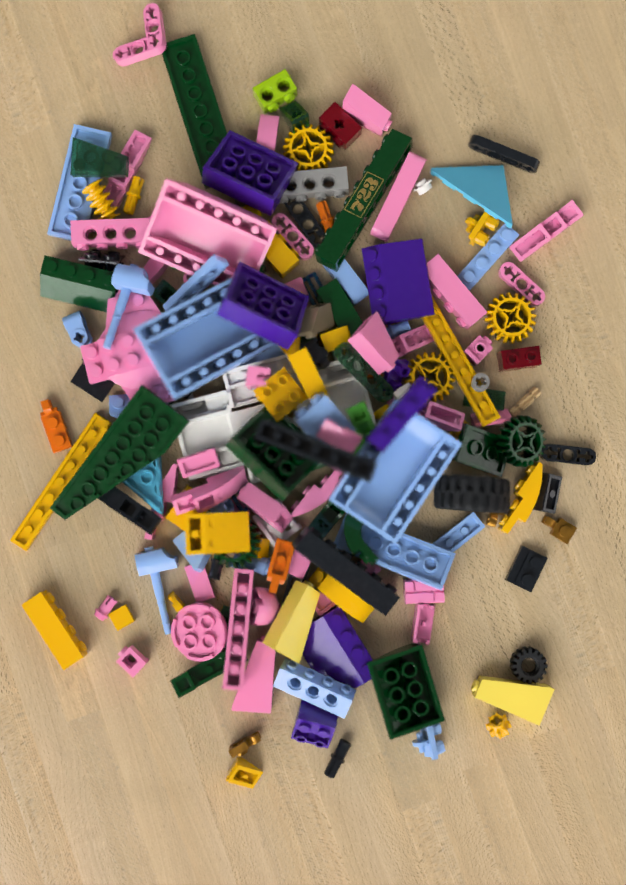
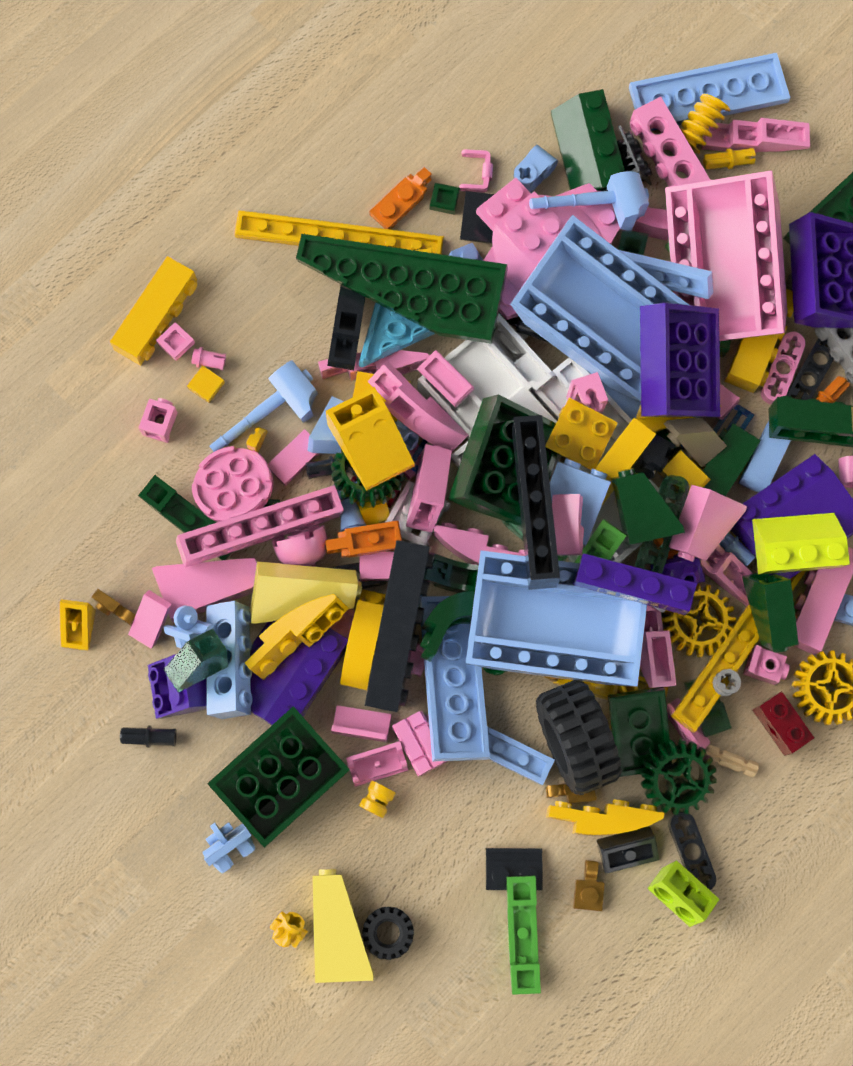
camera: 70 degrees right, 10 degrees down
clear green wing [70,137,129,177] -> none
none -> bright pink tile [128,590,172,648]
none -> bright pink tile [156,322,195,361]
none -> light blue hips [163,605,214,653]
none -> slope [164,628,228,692]
none -> yellow slope [245,594,349,680]
none -> bright pink panel [331,705,391,743]
none -> yellow wheel [359,780,396,818]
none -> dark green tile [429,183,460,215]
none -> bright pink piece [459,149,493,193]
none -> bright green slope [507,876,541,995]
none -> dark green slope [611,468,685,545]
none -> lime brick [647,860,720,927]
none -> dark green slope [742,573,799,653]
none -> neon yellow slope [752,513,850,575]

